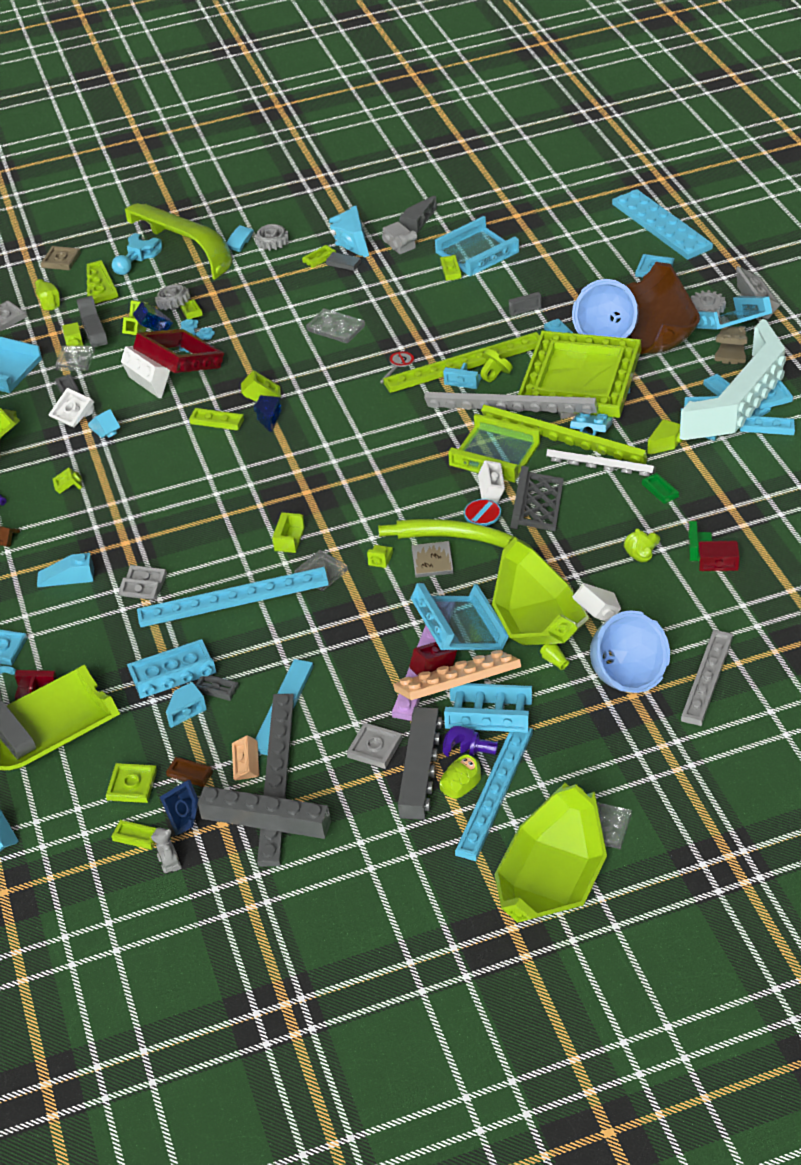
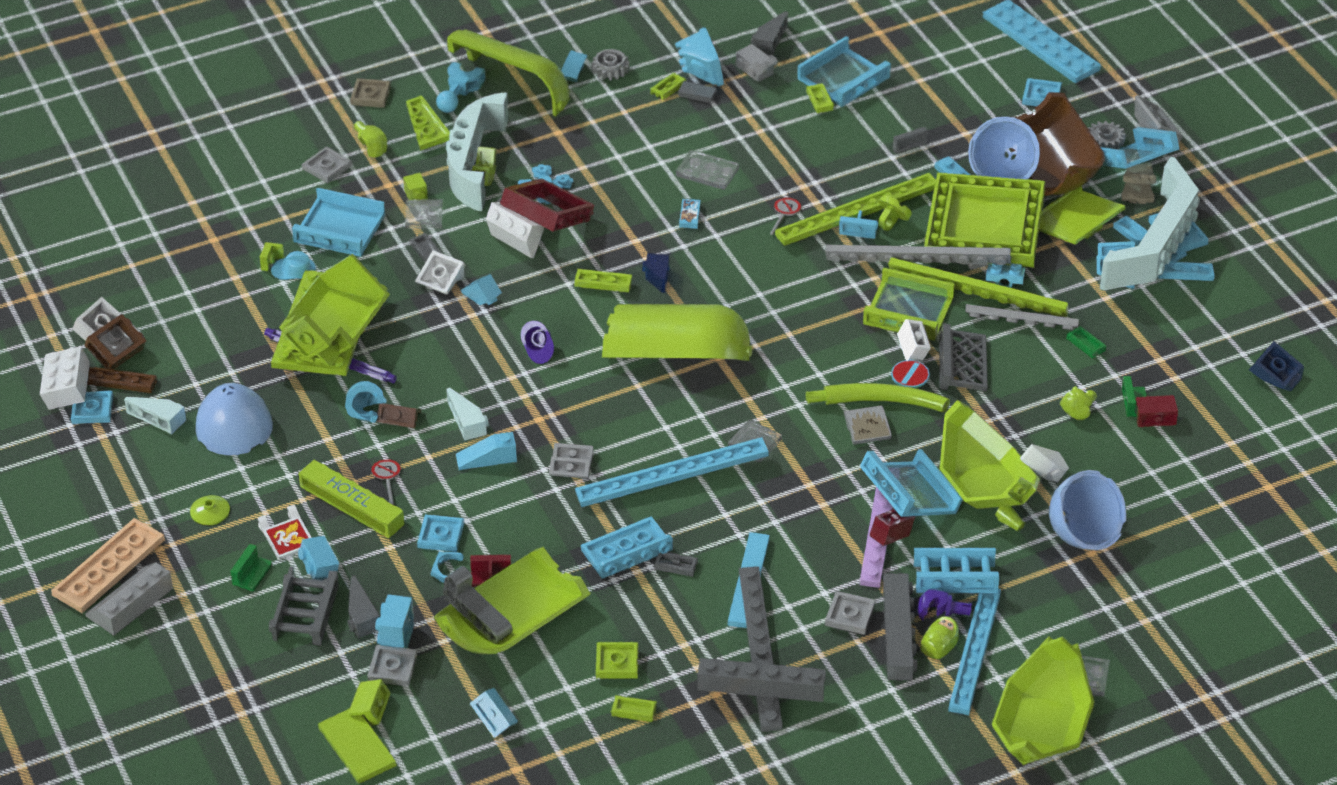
camera: 10 degrees left, 0 degrees up
lime bracket [52,468,83,494] -> none
dark grey beam [76,296,108,348] -> none
clear blue slope [133,301,173,331] -> none
light grey animal [151,827,182,873] -> none
light grey gear [155,284,190,310] -> none
dark blue slope [160,780,198,836] -> none
medium azure slope [166,682,207,728] -> none
reddish brown tile [166,757,213,787] -> none
lime tile [180,299,203,320] -> none
light nougat slope [232,735,259,780] -> none
lime slope [241,370,281,401] -> none
lime panel [272,513,305,553] -> none
lime bracket [367,545,393,568] -> none
light nougat plate [393,650,521,700] -> none
lime slope [647,419,683,454] -> none
light grey plate [681,630,733,726] -> none
none -> light aqua slope [446,93,508,211]
none -> light aqua slope [446,388,489,441]
none -> dark purple piece [521,321,554,364]
none -> lime panel [602,304,752,361]
none -> tile [679,199,700,228]
none -> lime container [1039,186,1125,245]

